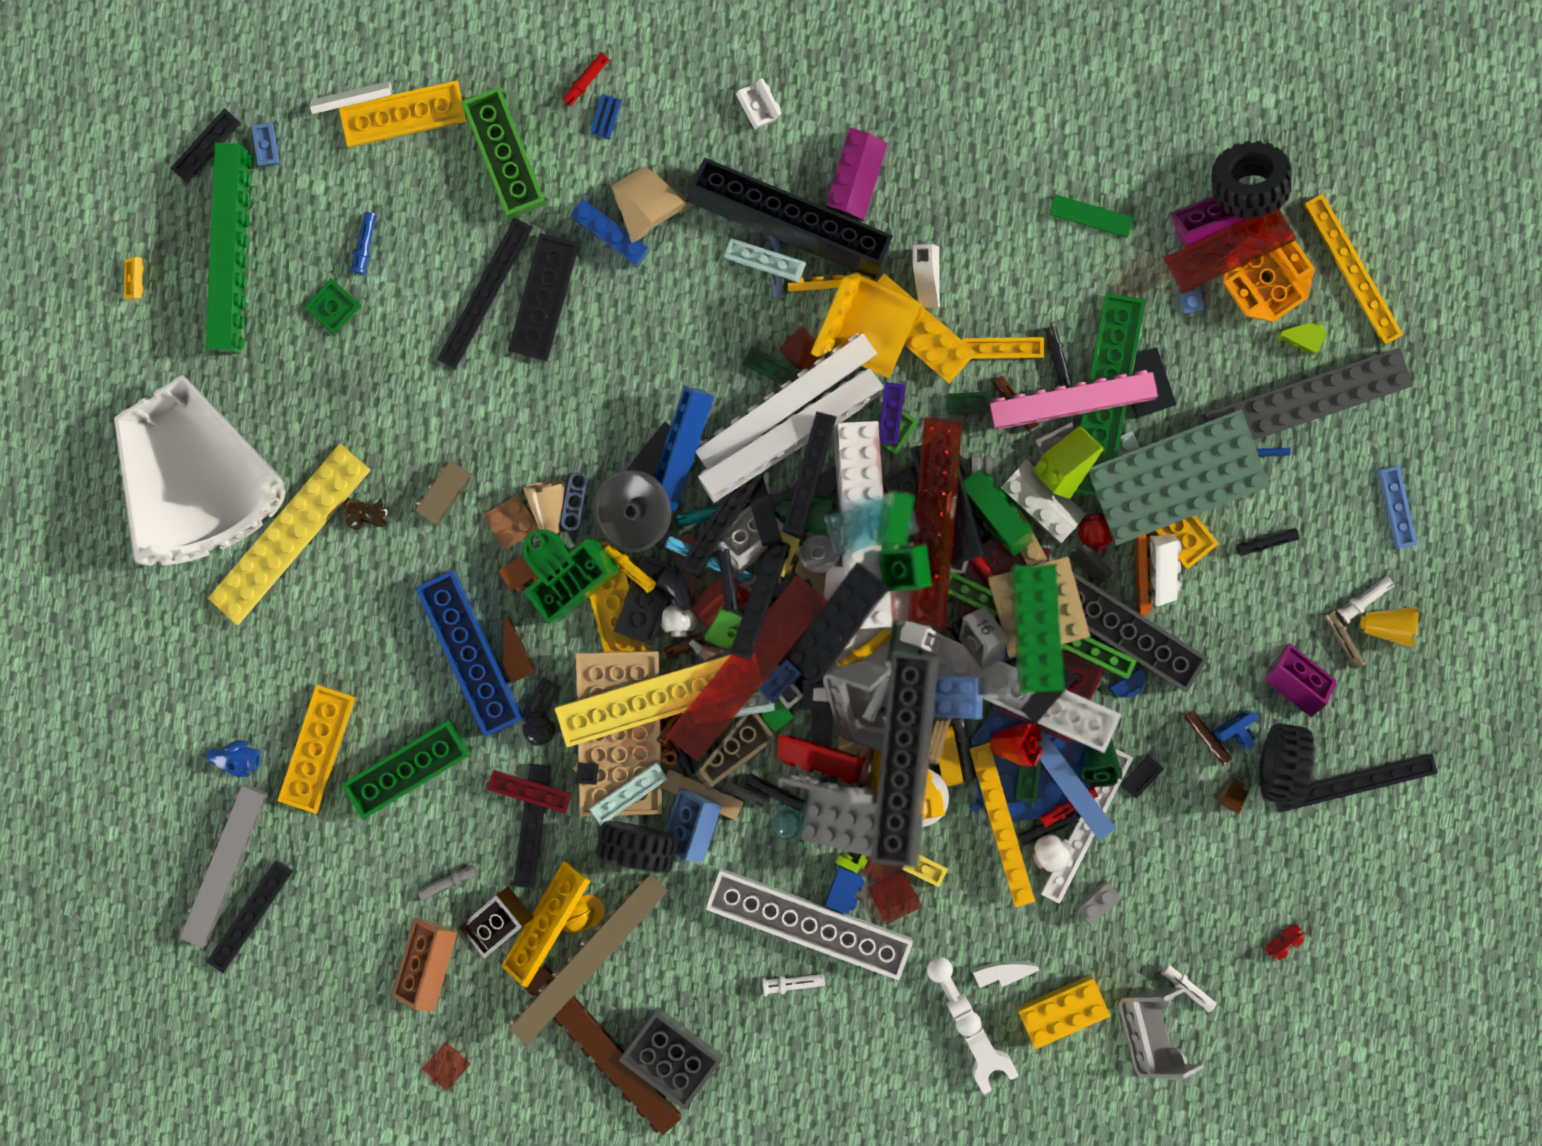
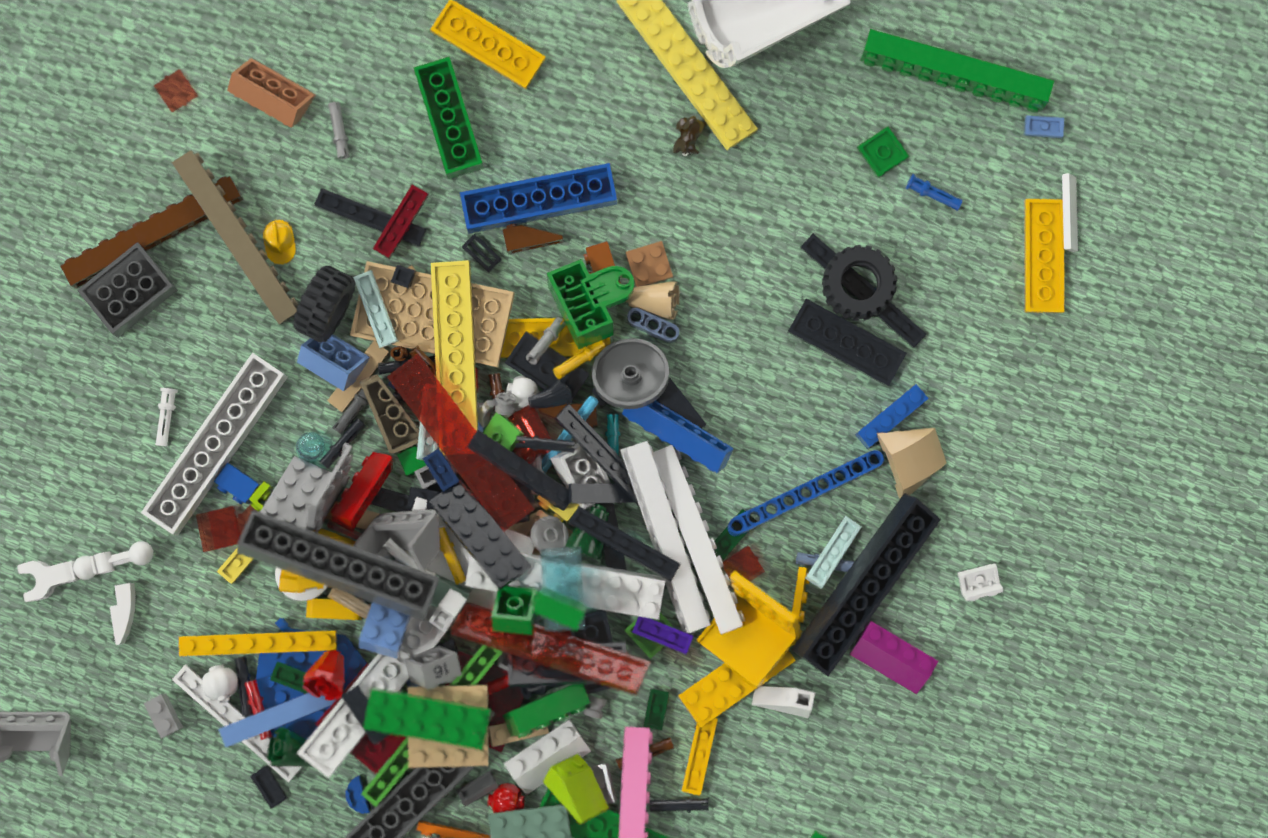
camera: 100 degrees right, 5 degrees down
black plate [170,108,241,183] -> none
dark tan brick [415,460,473,525] -> none
dark brown slope [459,886,534,959] -> none
bright green brick [461,87,547,220] -> none
yellow plate [501,861,590,987] -> none
black hair [523,711,556,746] -> none
red pin [561,52,610,107] -> none
blue tile [590,94,622,139] -> none
dark grey pin [953,718,976,780] -> none
yellow brick [1016,974,1110,1050] -> none
white pin [1161,964,1217,1013] -> none
none -> light grey wheel [495,393,516,416]
none -> light grey pin [526,317,566,364]
none -> blue beam [727,450,884,537]
none -> black tyre [822,245,897,321]

